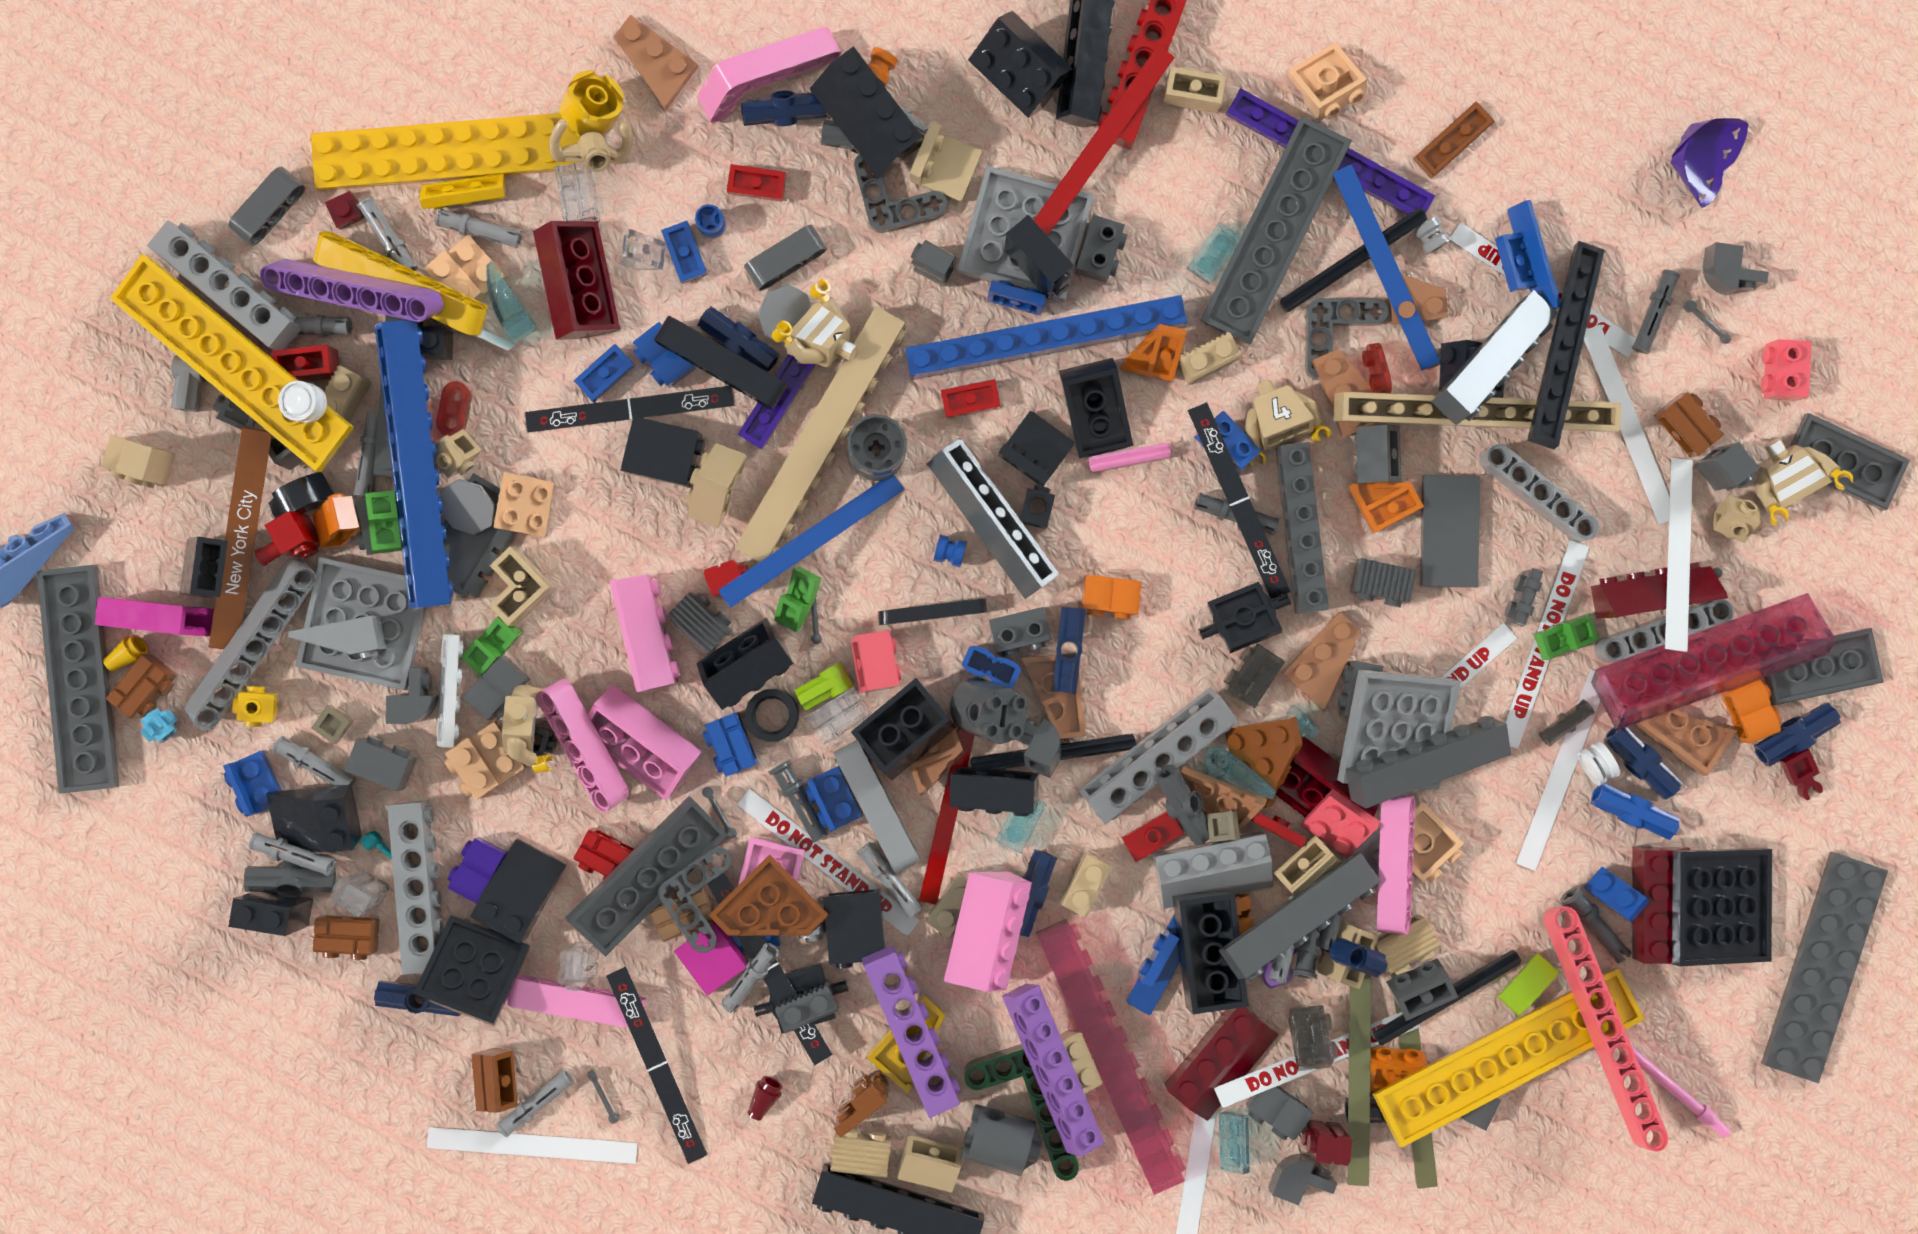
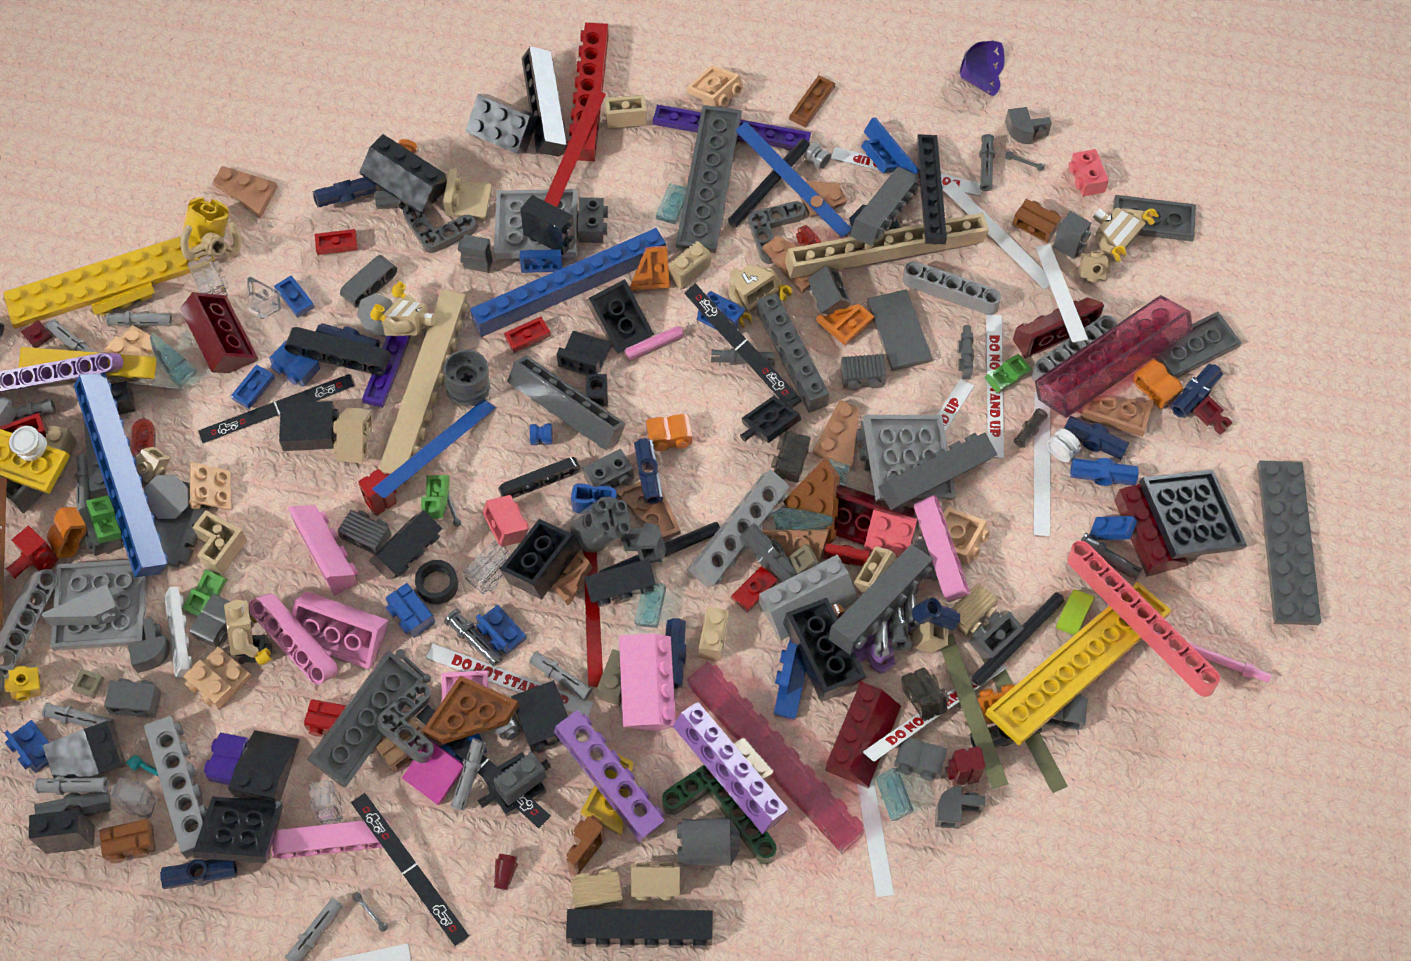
camera: 15 degrees left, 25 degrees down
black brick [268,472,334,518] -> none
dark orange brick [471,1048,518,1113] -> none
blue wheel [695,204,726,238] -> none
bright pink beam [697,27,842,123] -> none
lime piece [794,662,854,711] -> none
light grey beam [833,740,921,874] -> none

